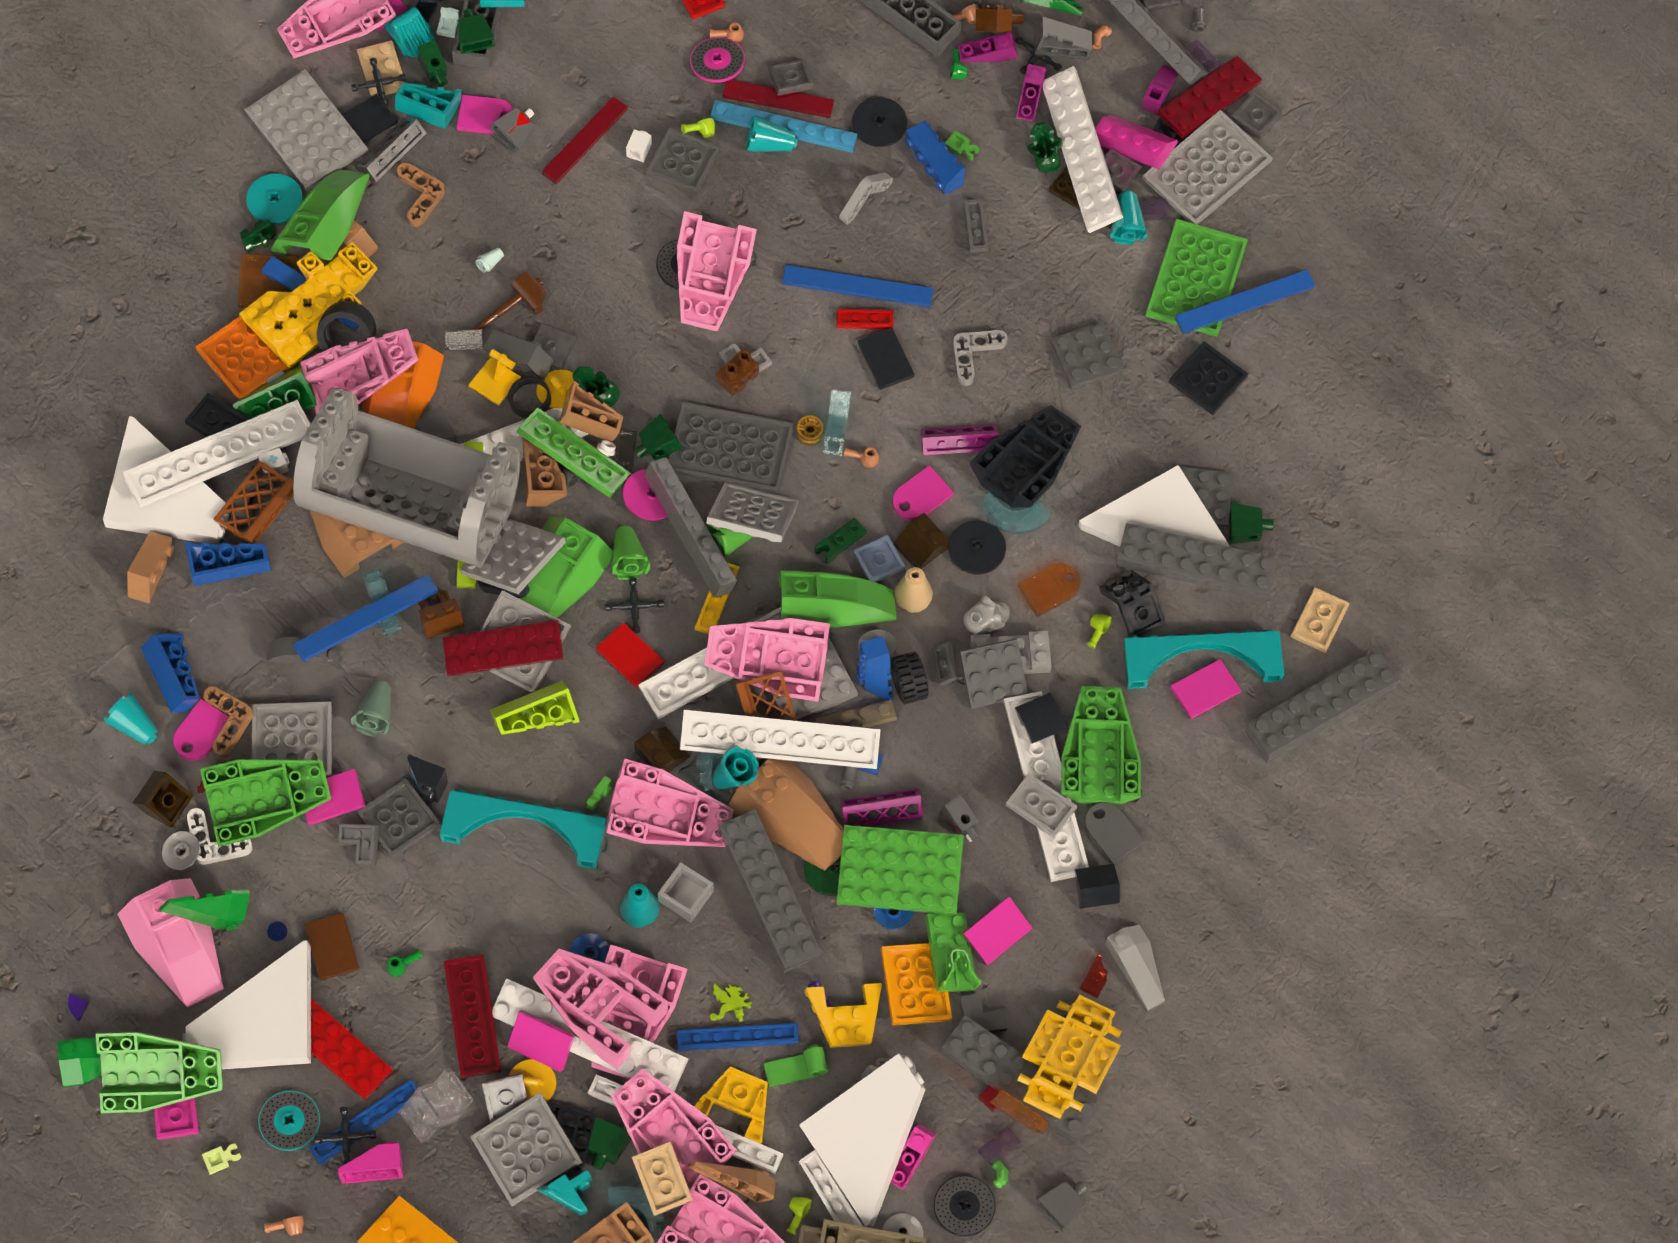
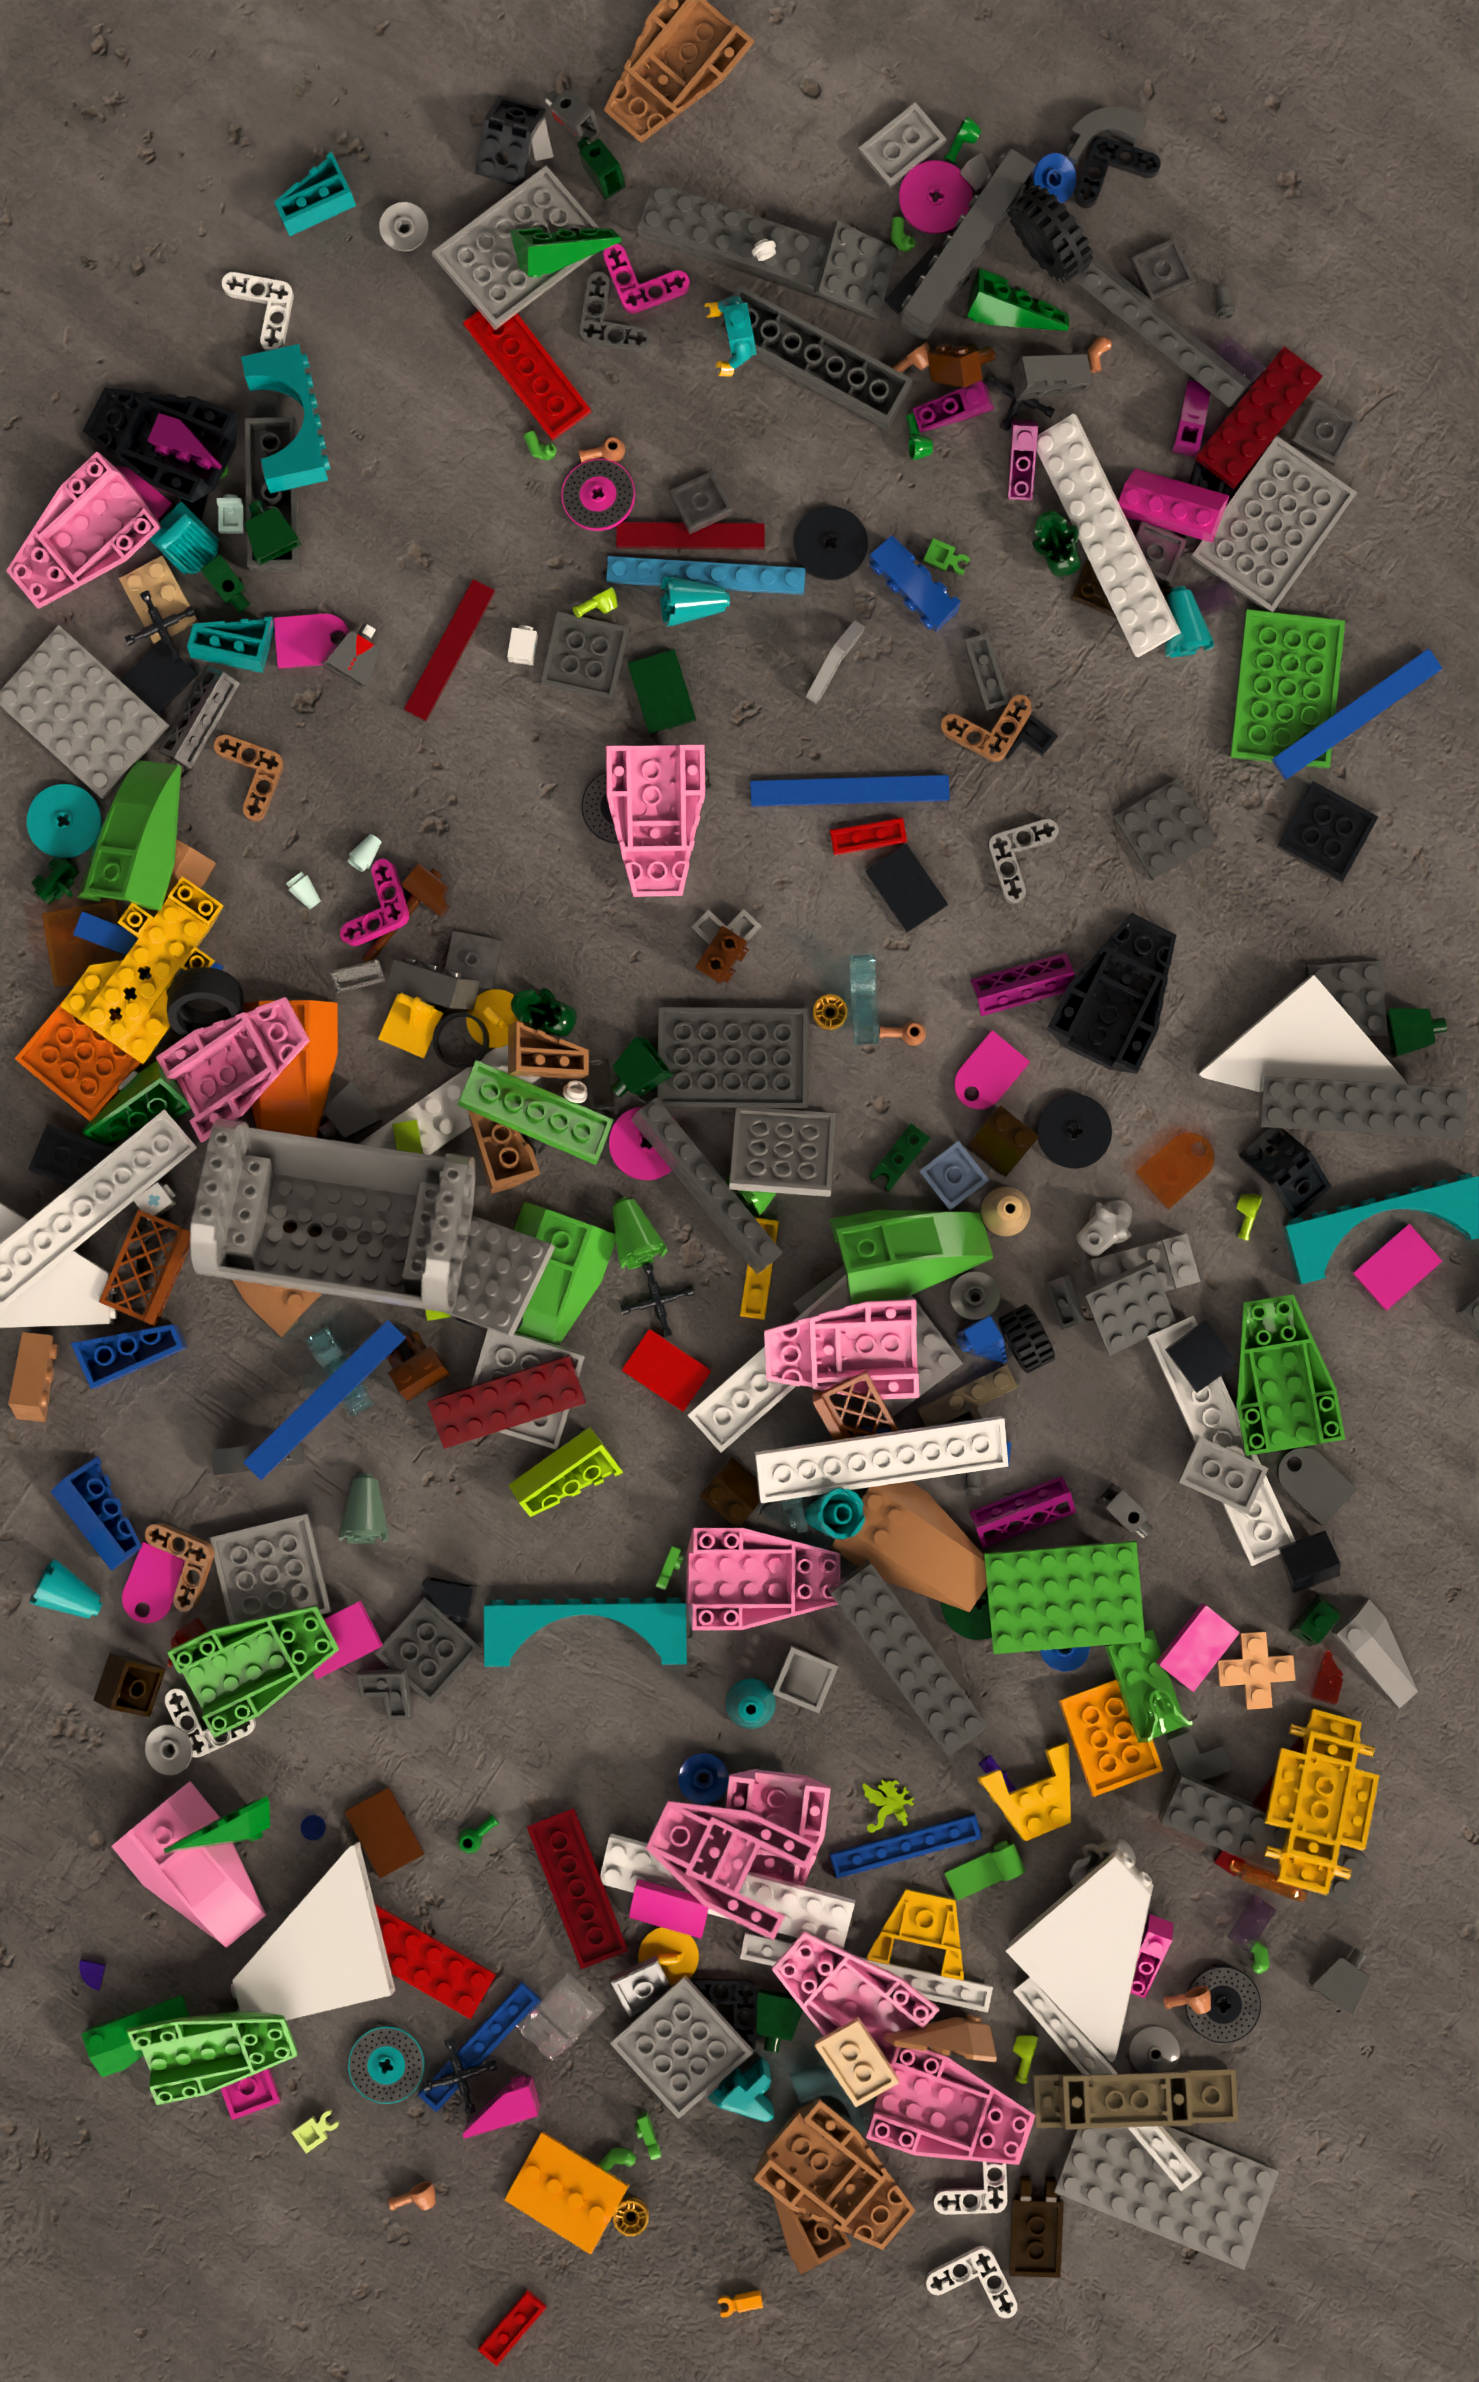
camera: 10 degrees left, 20 degrees up
clear light blue arch [983,492,1051,534] -> none
none -> light aqua cone [286,872,321,910]
none -> dark pink beam [340,859,409,946]
none -> bright green arm [523,431,557,460]
none -> bright green arm [597,2147,636,2171]
none -> dark green tile [627,649,696,735]
none -> bright green plate [634,2112,661,2160]
none -> medium nougat beam [941,695,1032,762]
none -> black tile [990,706,1058,760]
none -> nougat bar [1164,1986,1211,2014]
none -> light nougat plate [1217,1631,1295,1710]
none -> dark green torso [1289,1593,1341,1646]

